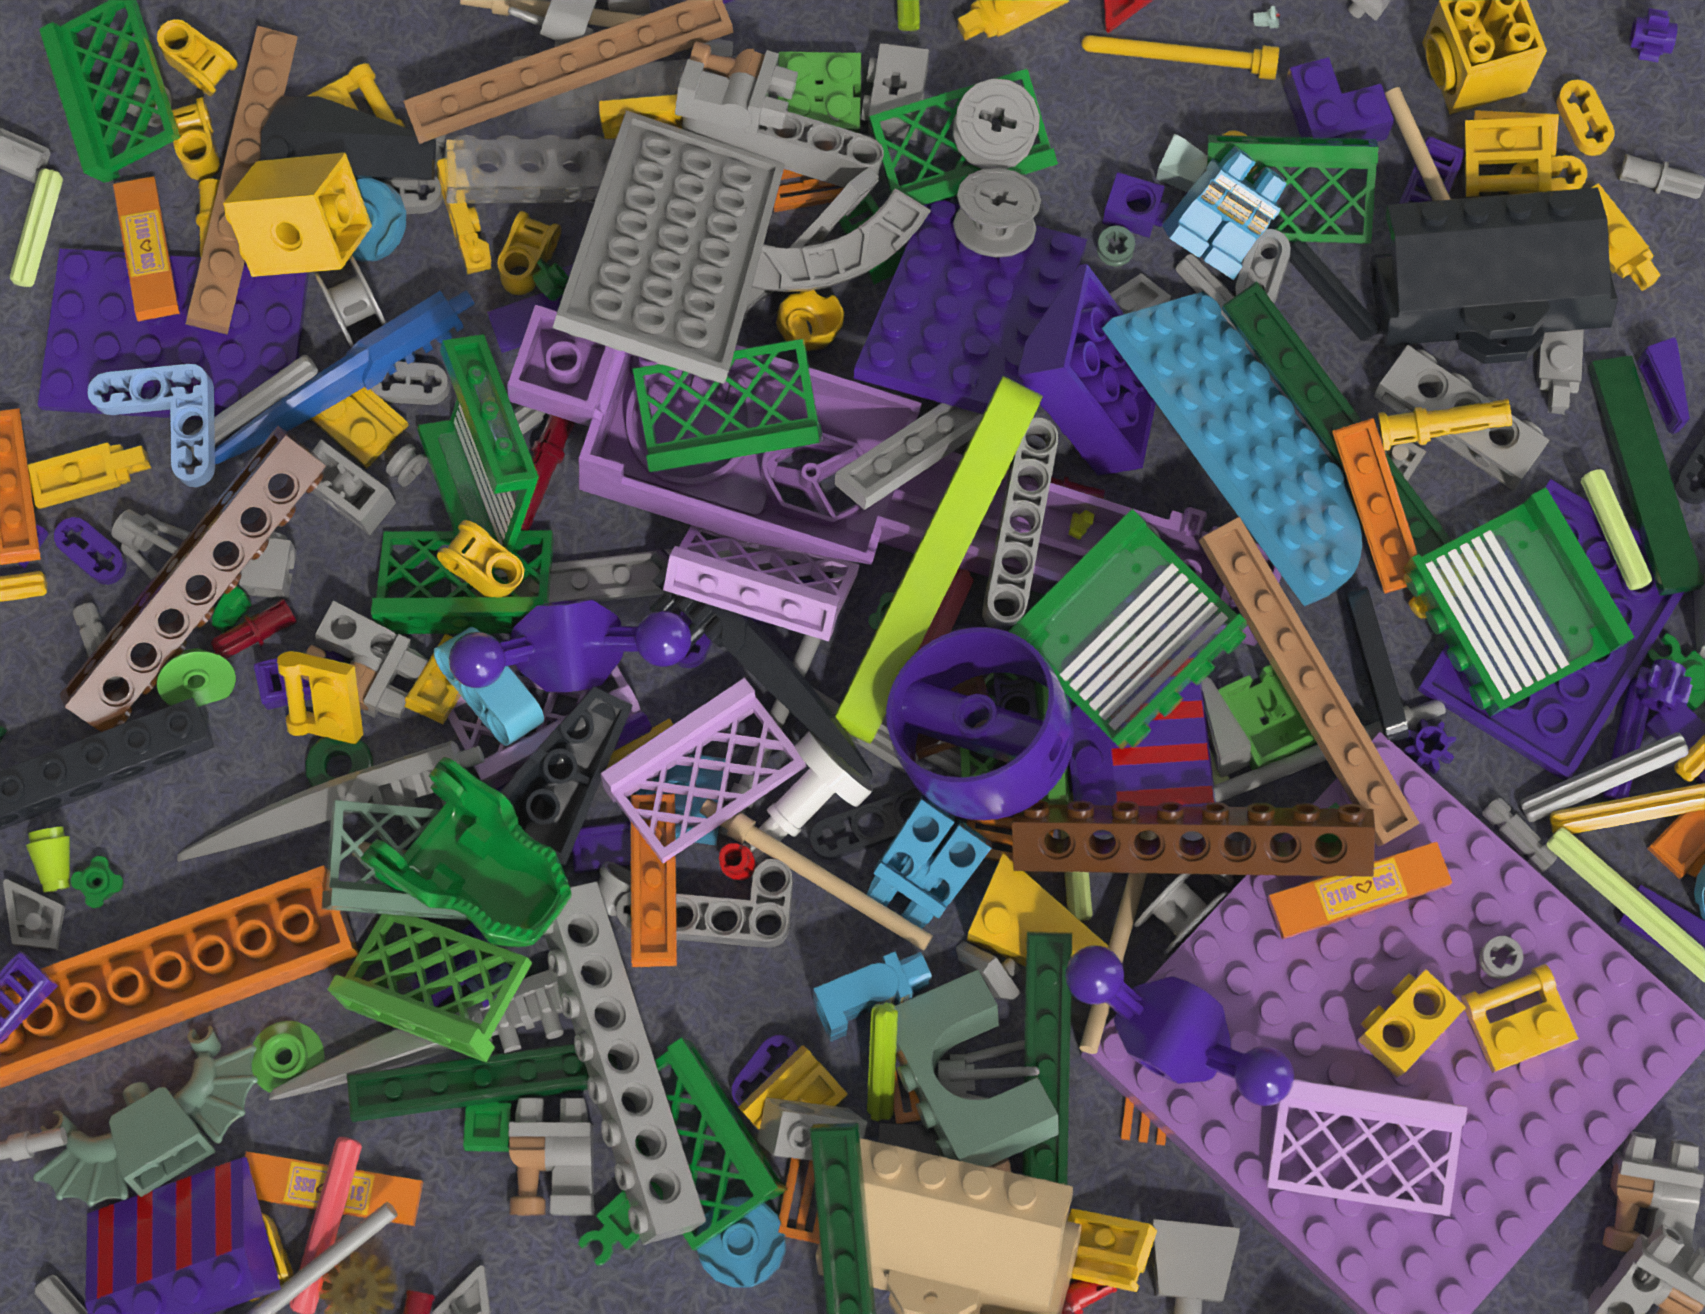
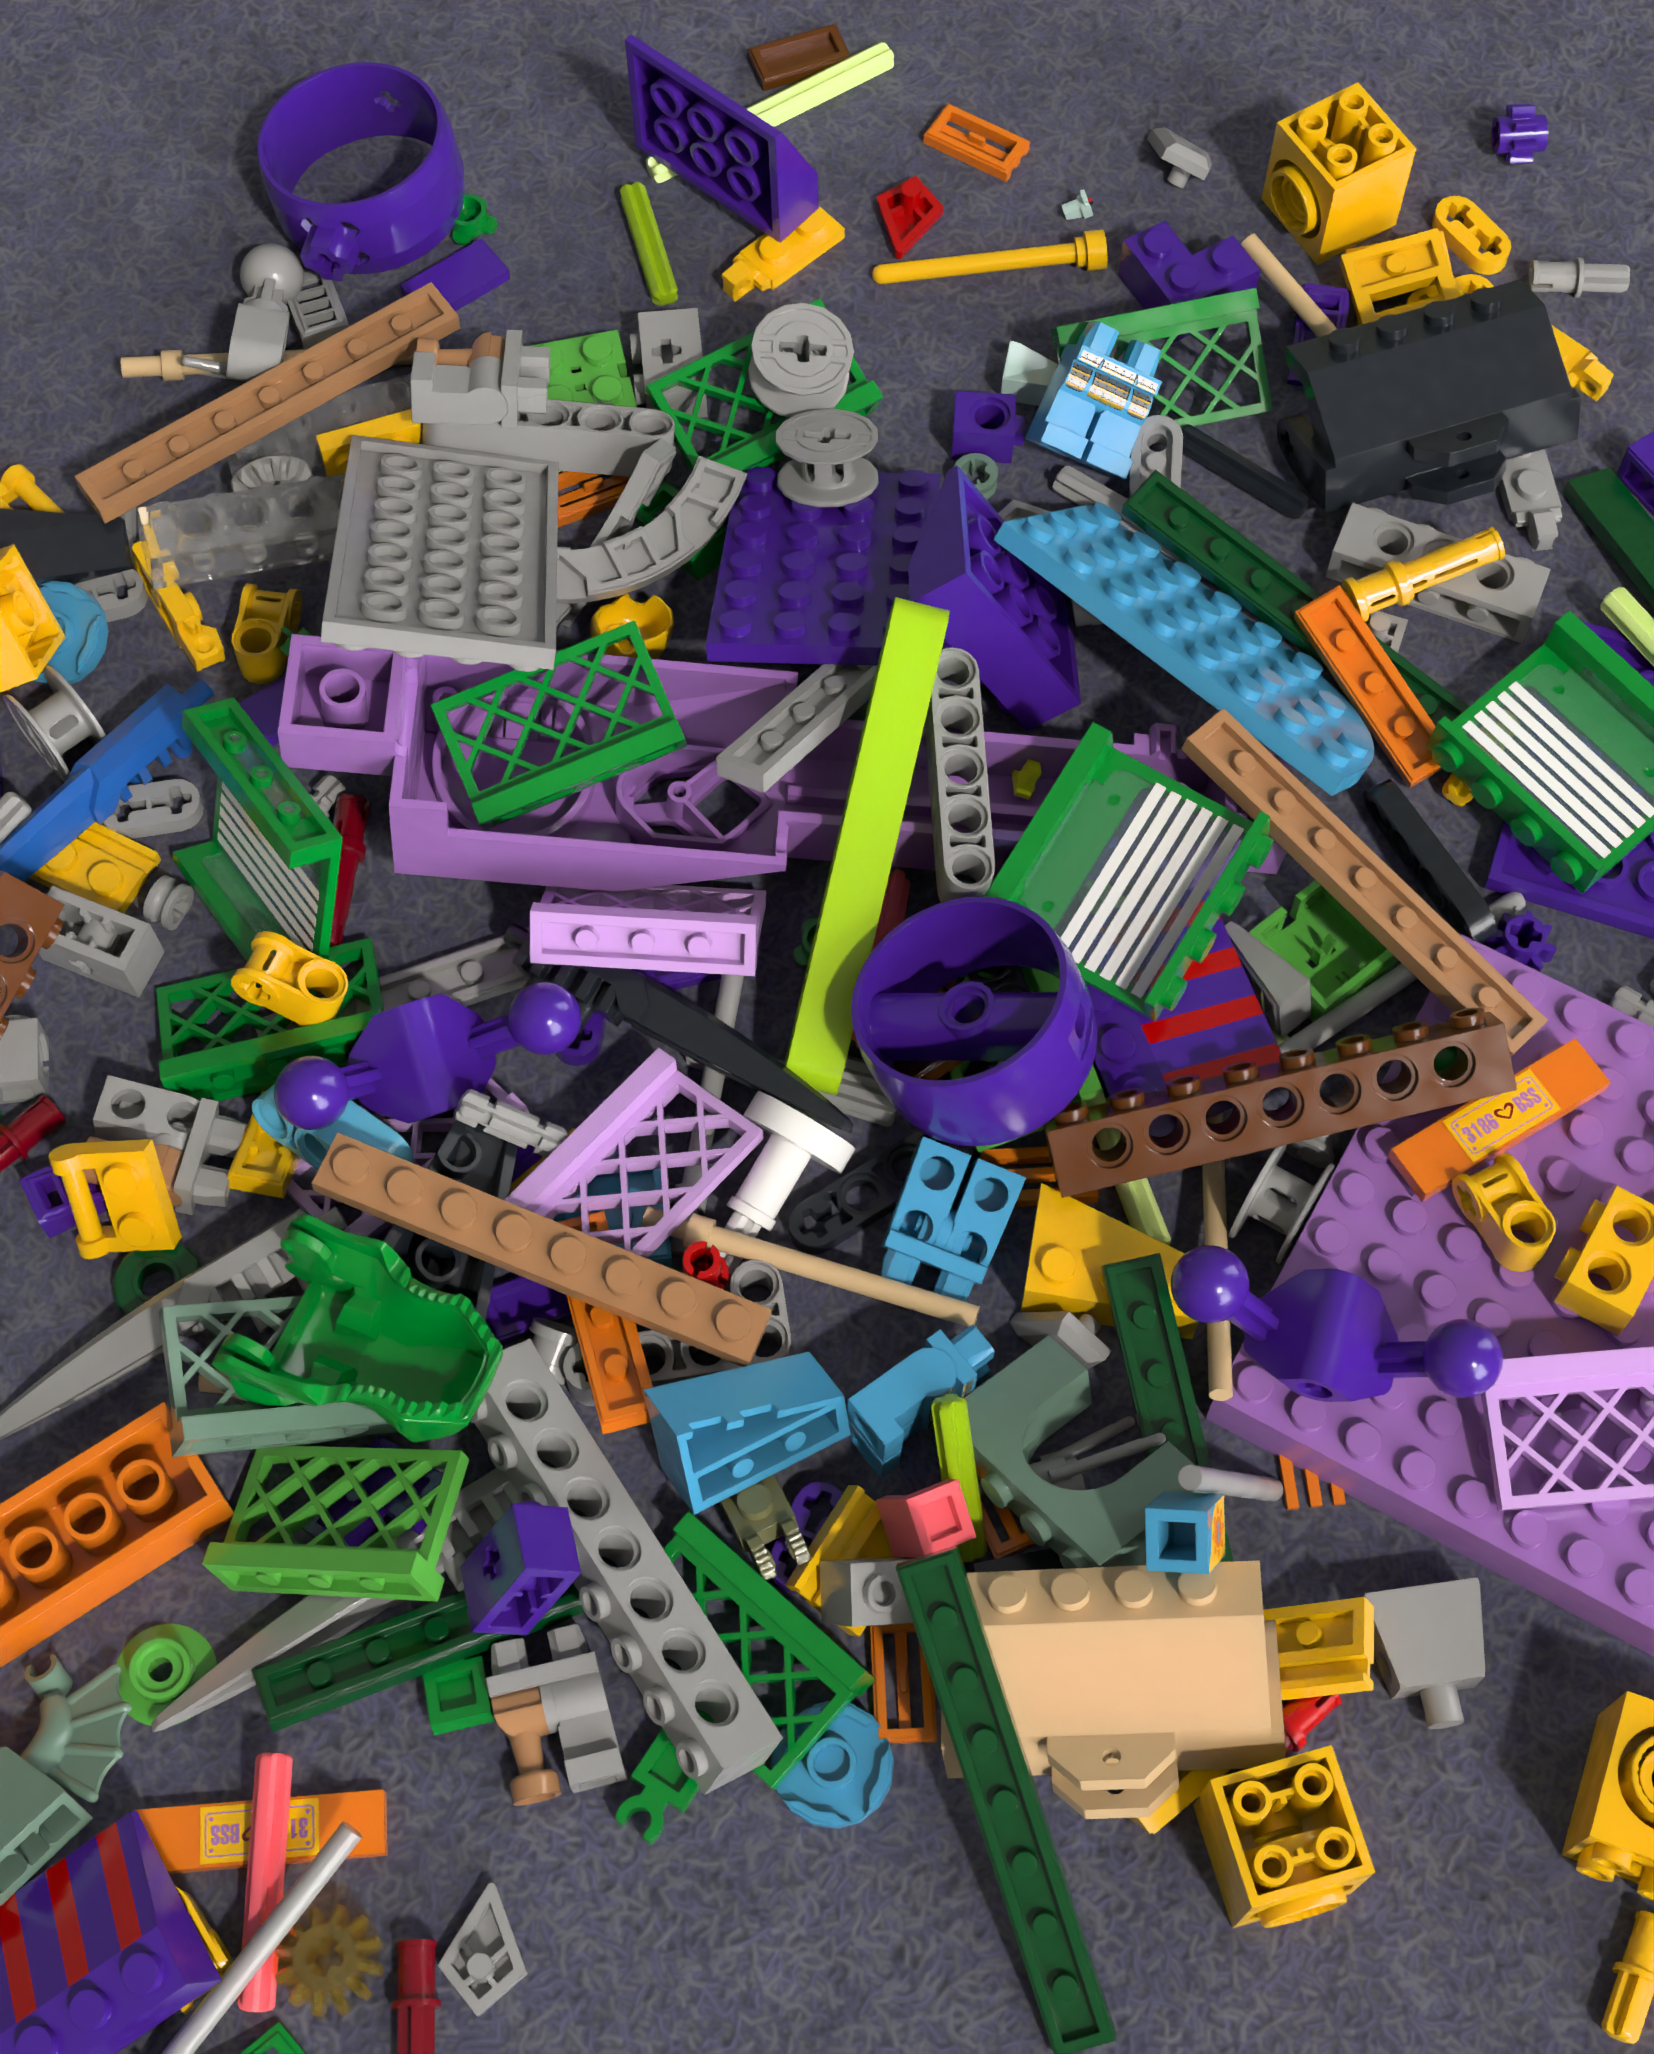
camera: 15 degrees left, 10 degrees down
none -> light grey gear [231,455,314,512]
none -> medium nougat plate [312,1132,772,1367]
none -> light grey axle [455,1089,567,1158]
none -> dark purple brick [460,1501,581,1635]
none -> dark azure wedge [643,1352,851,1515]
none -> olive hinge [719,1474,811,1580]
none -> coral panel [876,1479,976,1558]
none -> dark azure brick [1145,1491,1225,1574]
none -> light grey bar [1178,1465,1284,1502]
none -> yellow piece [1451,1152,1556,1272]

